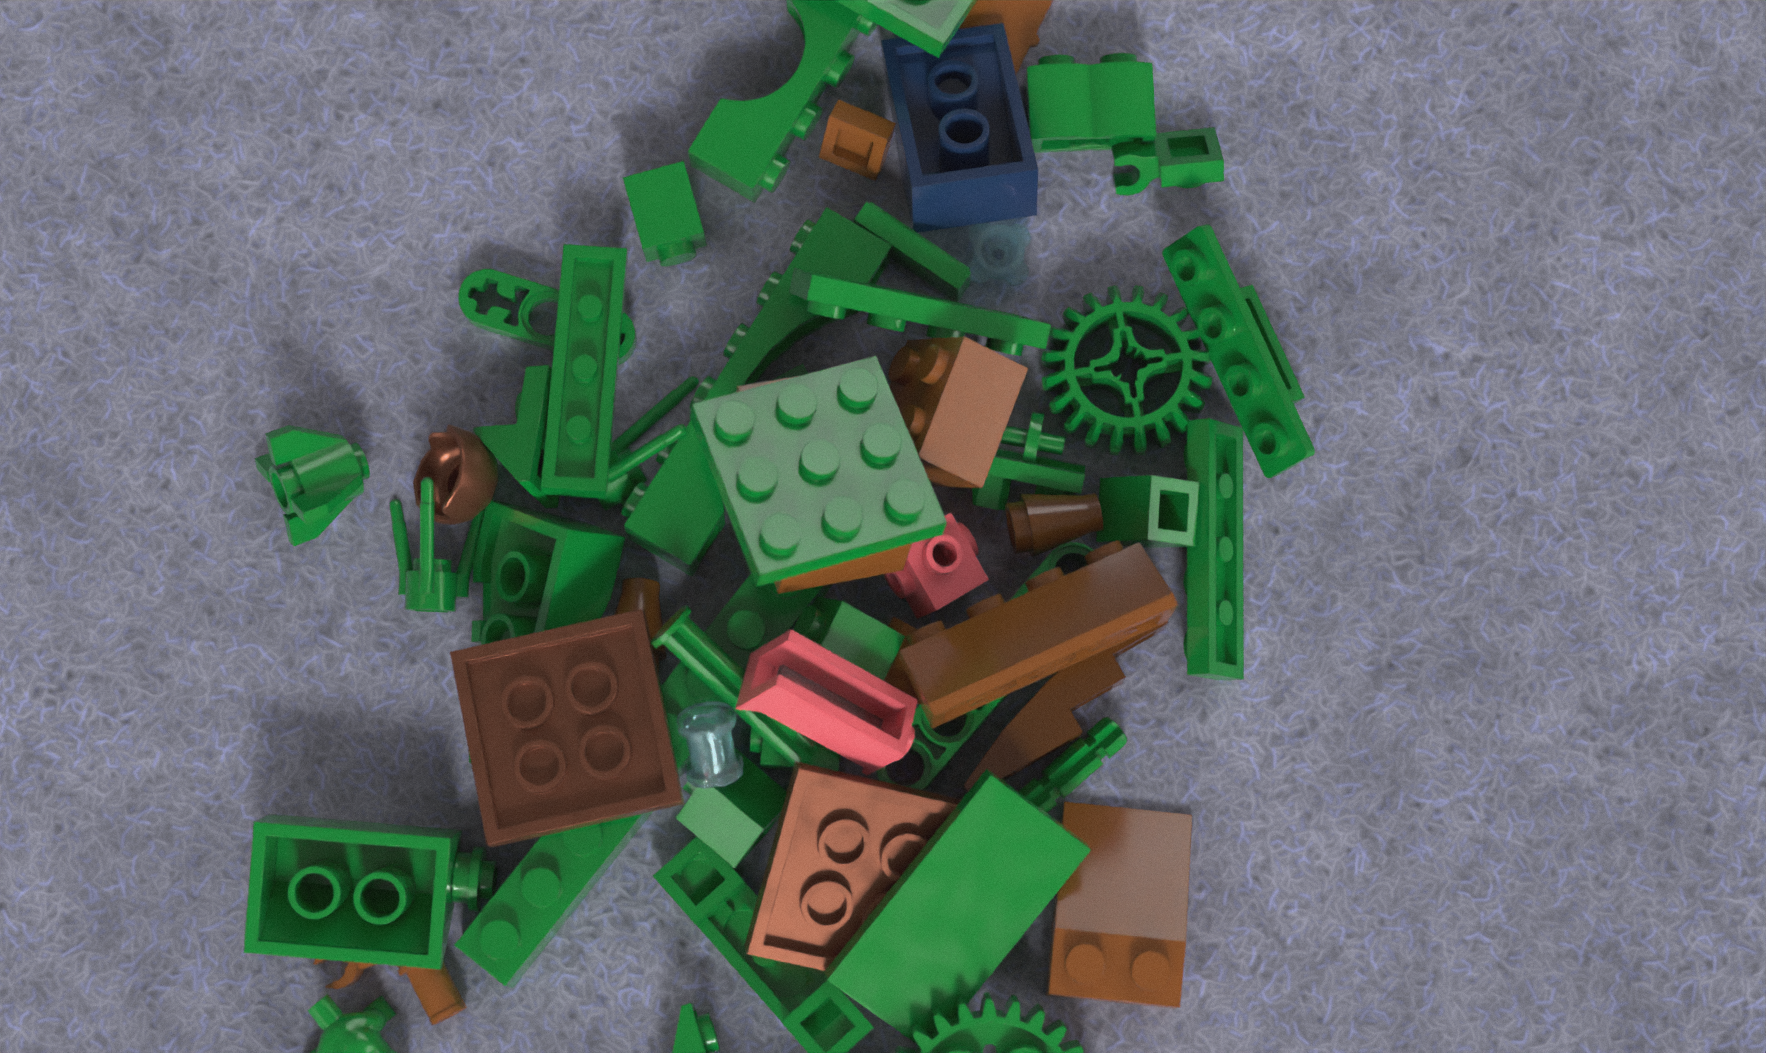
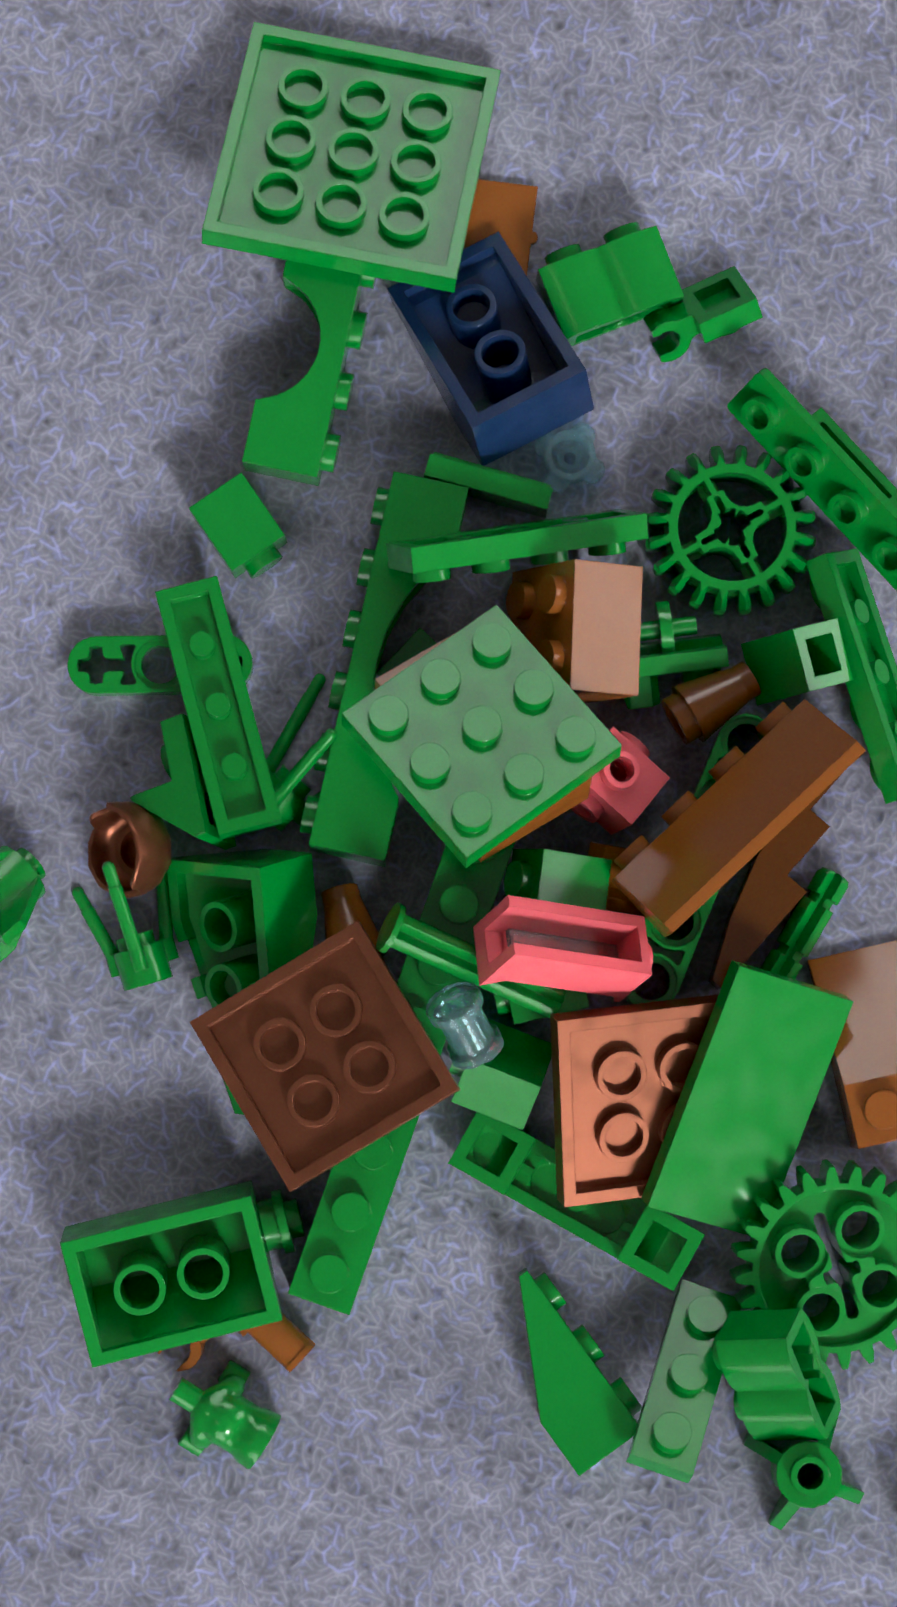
camera: 20 degrees left, 5 degrees up
dark orange plate [819,99,896,181] -> none

